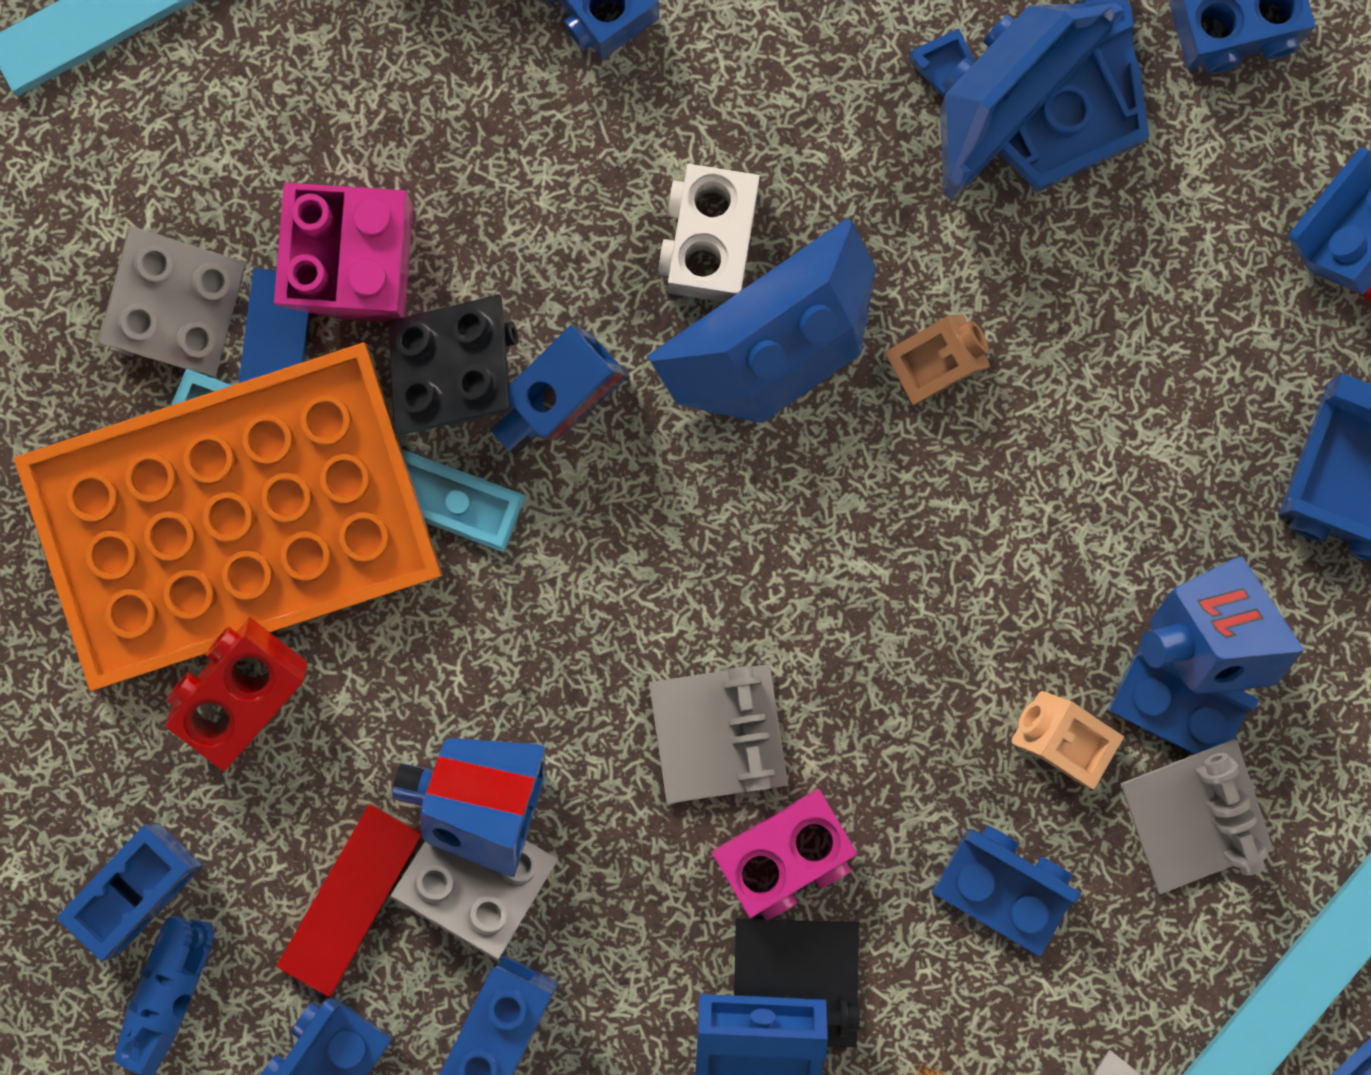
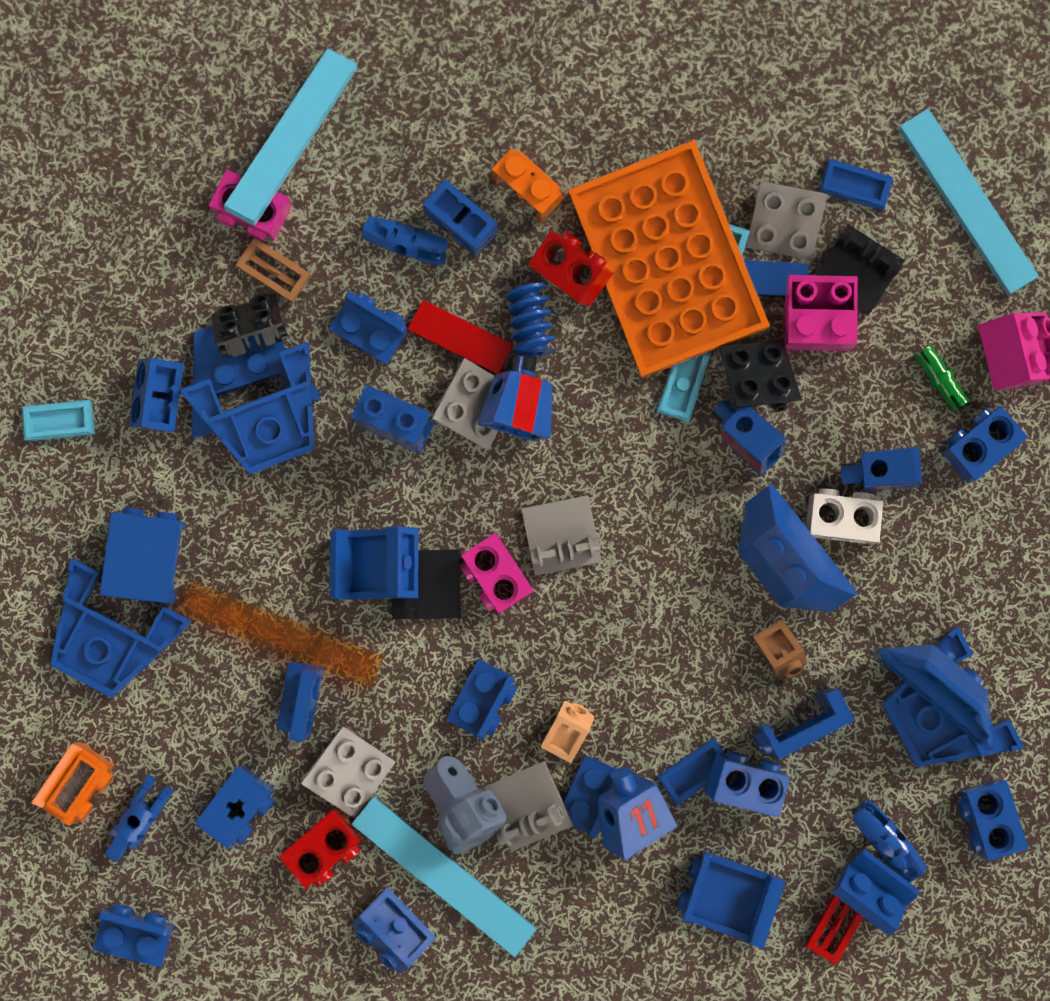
camera: 85 degrees right, 0 degrees up
none -> sand blue piece [424,756,507,854]
none -> orange window [492,148,565,224]
none -> blue piece [506,282,557,357]
none -> blue tile [656,738,726,806]
none -> blue brick [705,751,791,818]
none -> blue panel [752,688,855,759]
none -> black hinge [815,224,905,316]
none -> blue tile [818,158,894,211]
none -> blue torso [841,447,922,491]
none -> blue hinge [852,799,927,883]
none -> green pin [913,344,970,412]

